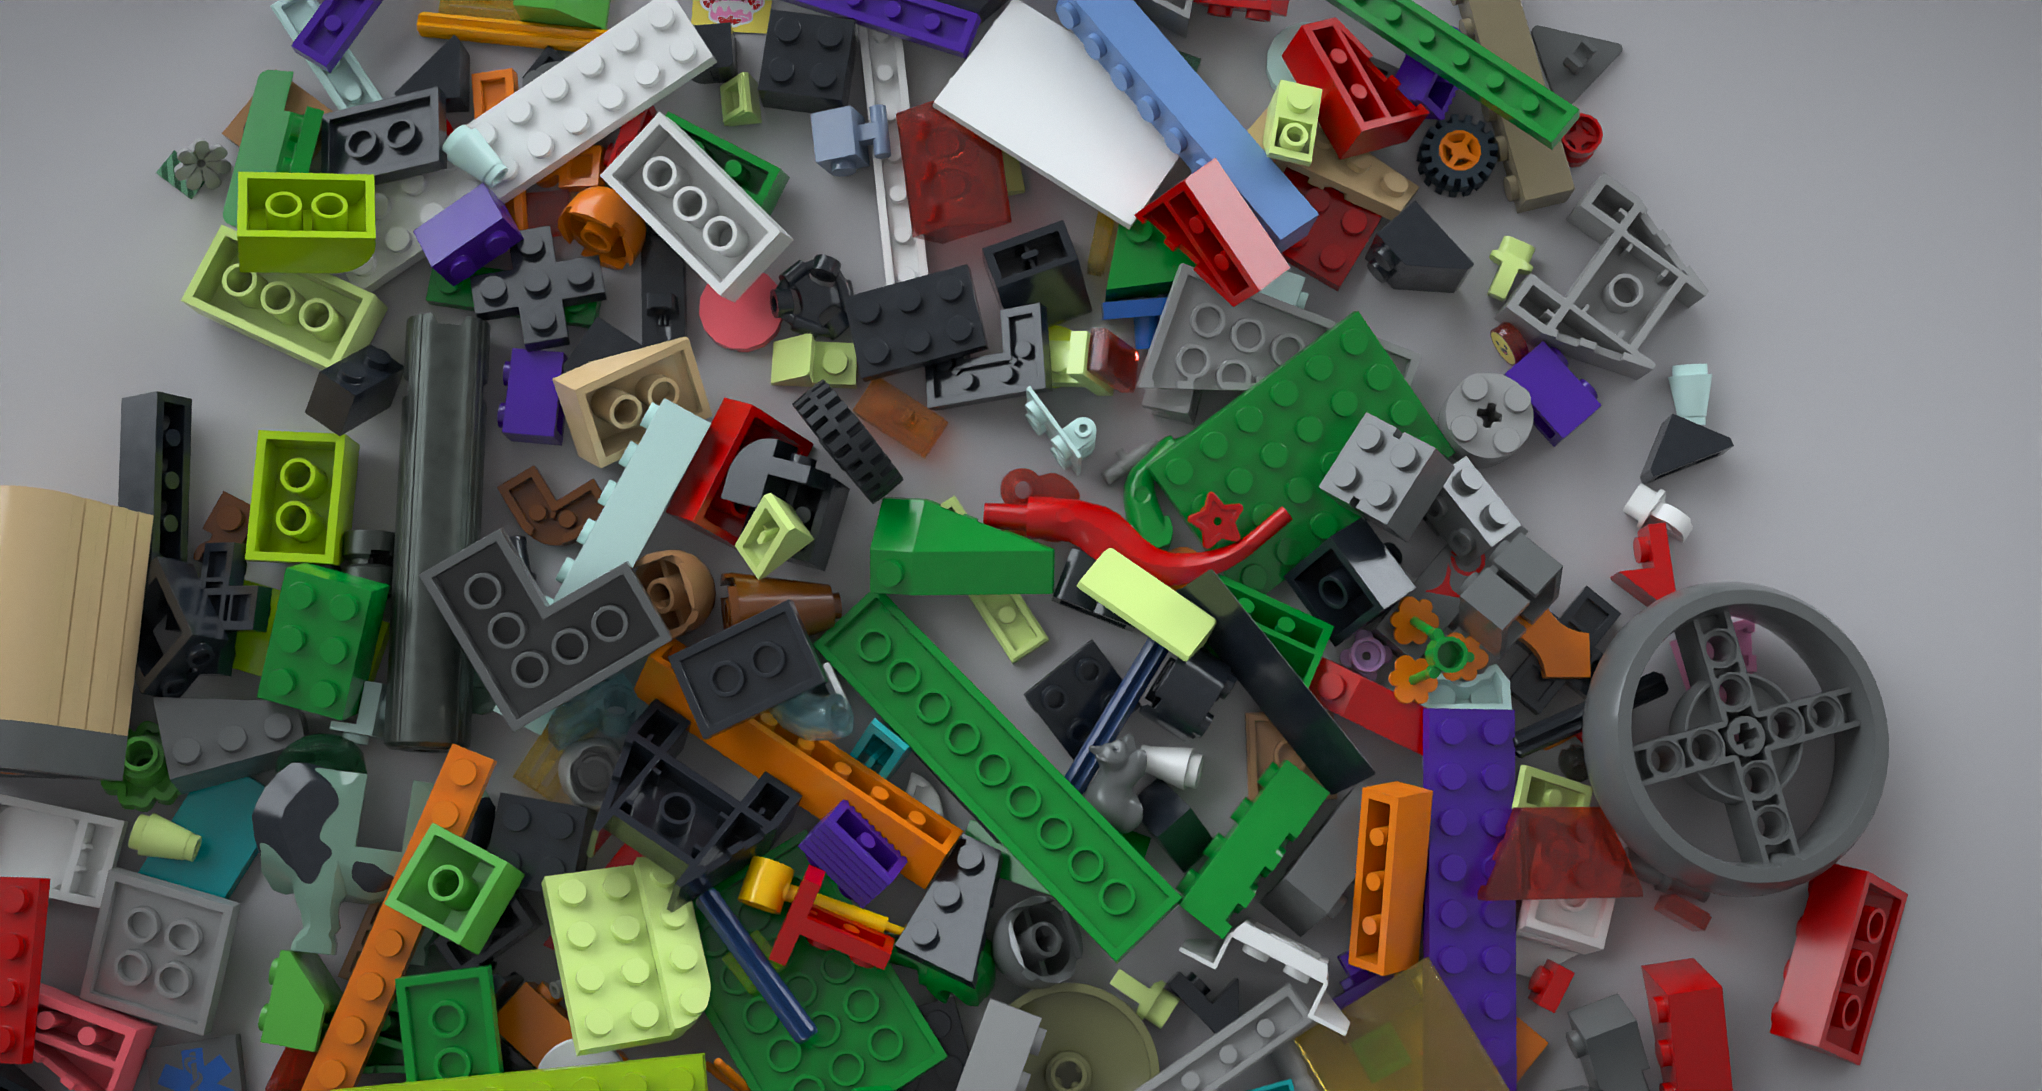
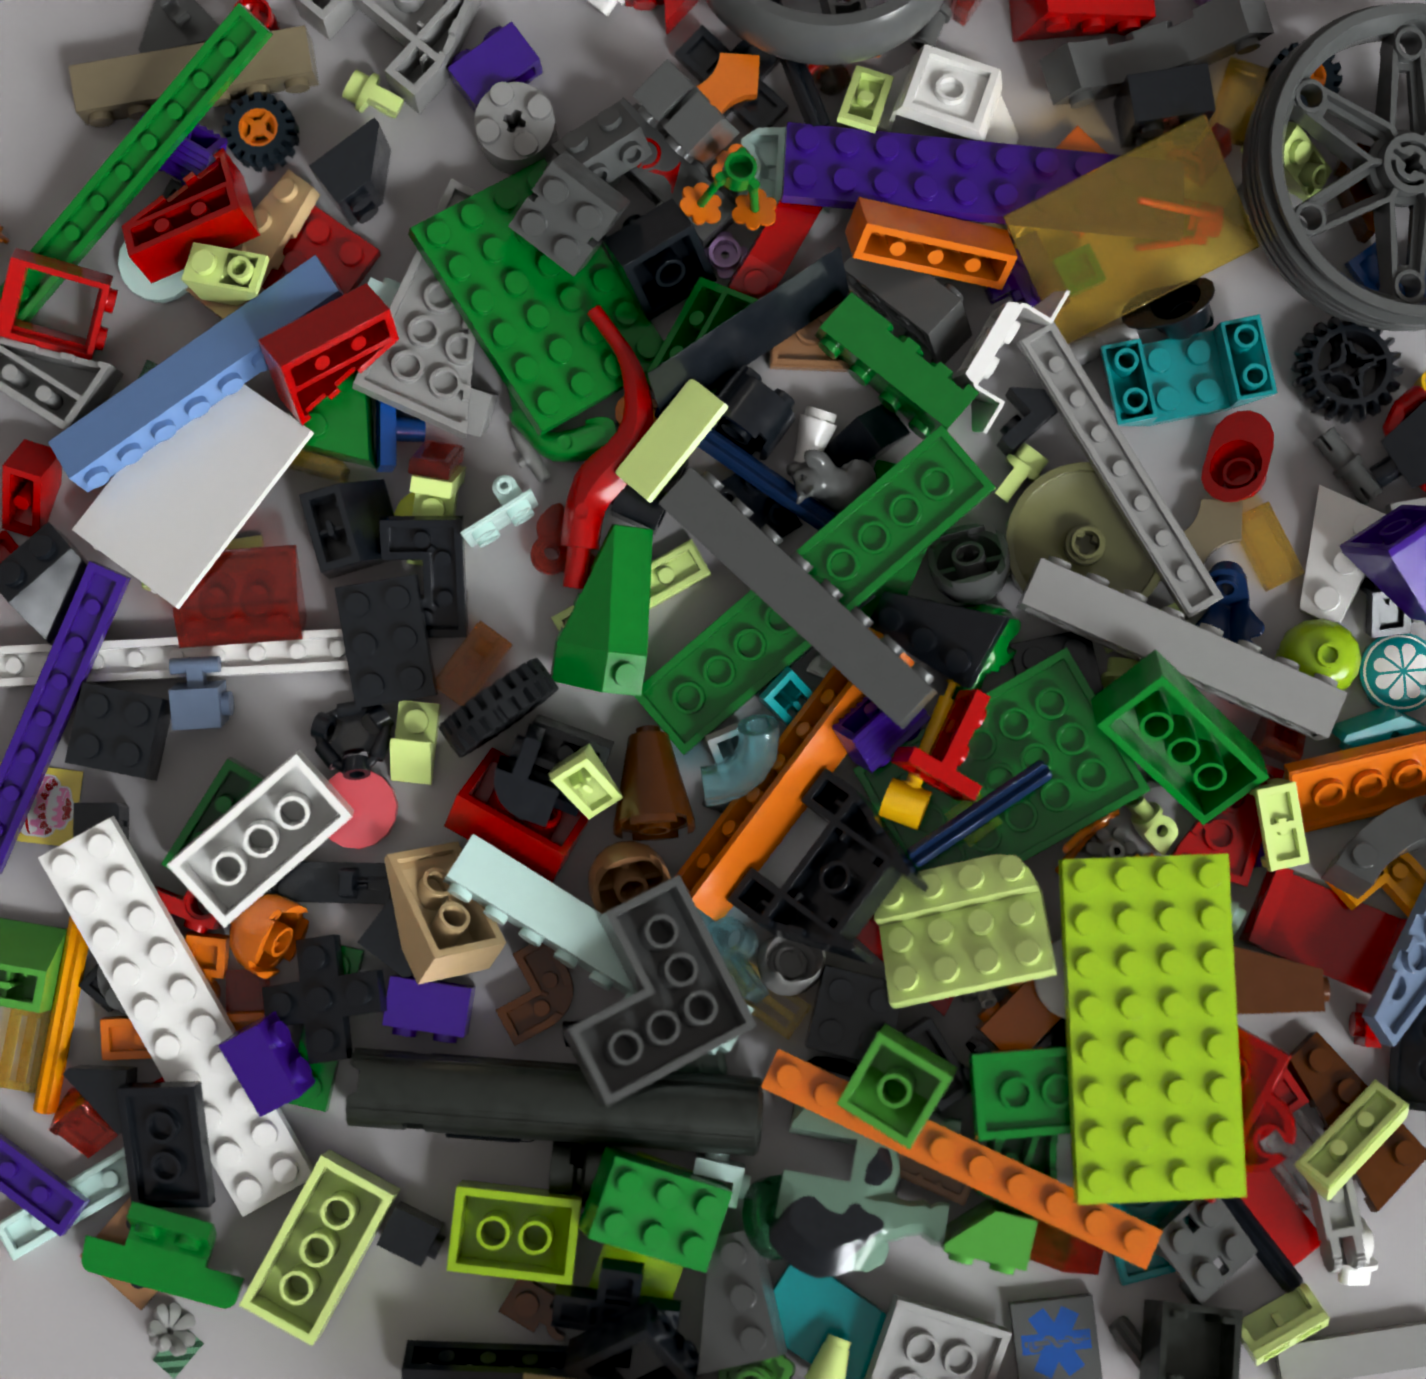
camera: 85 degrees left, 5 degrees up
lime brick [237,172,376,274] -> none
black brick [305,344,404,436] -> none
light aqua cone [442,125,508,188] -> none
black plate [668,599,829,739] -> none
yellowish green slope [720,72,762,126] -> none
red plate [1187,492,1243,549] -> none
clear red wing [1477,806,1643,901] -> none
clear red tile [1490,322,1529,366] -> none
red plate [1528,958,1575,1013] -> none
none -> clear red tile [49,1088,118,1158]
none -> black brick [376,1201,446,1267]
none -> dark grey brick [658,467,938,729]

